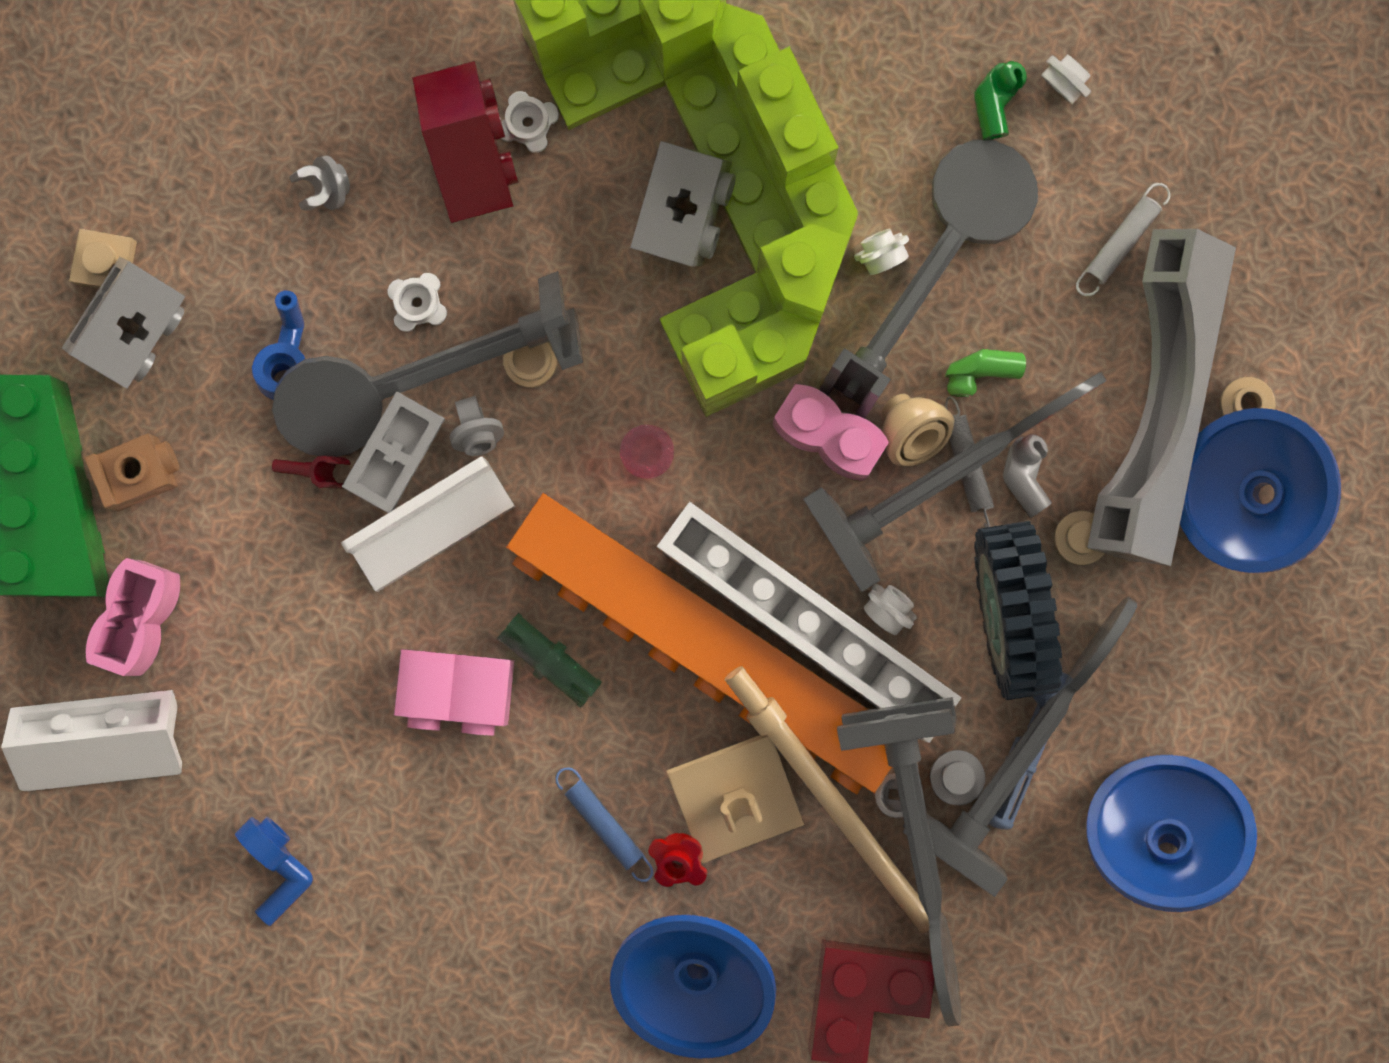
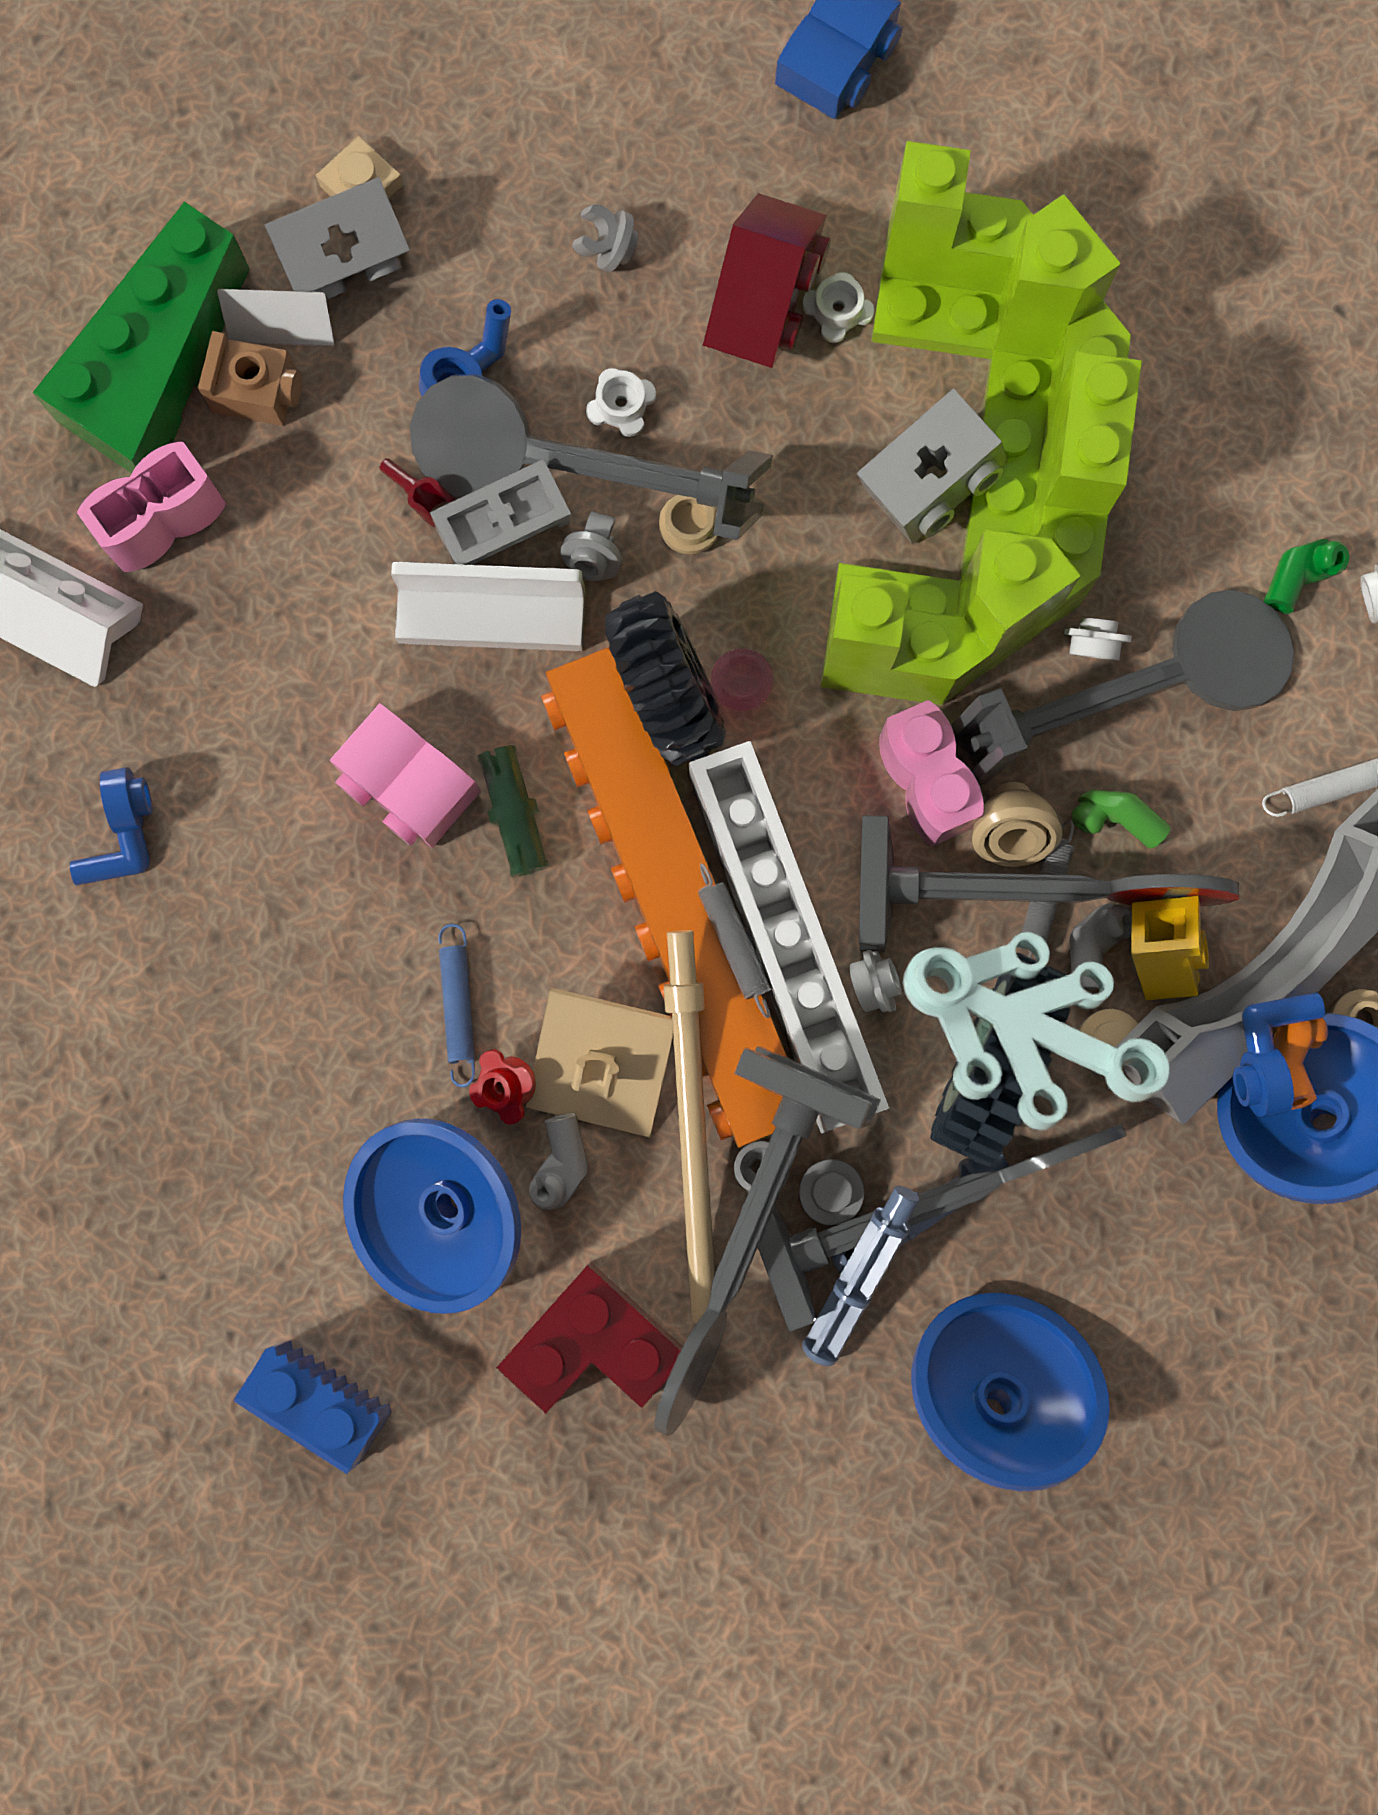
camera: 30 degrees right, 5 degrees down
none -> white sticker [217,289,334,346]
none -> light grey arm [529,1113,588,1210]
none -> black gear [605,591,726,766]
none -> light grey piece [698,863,771,1019]
none -> sand blue piece [802,1186,919,1366]
none -> light aqua plant [903,932,1169,1130]
none -> yellow brick [1131,896,1209,1000]
none -> blue plate [1233,992,1325,1117]
none -> orange arm [1273,1018,1328,1110]

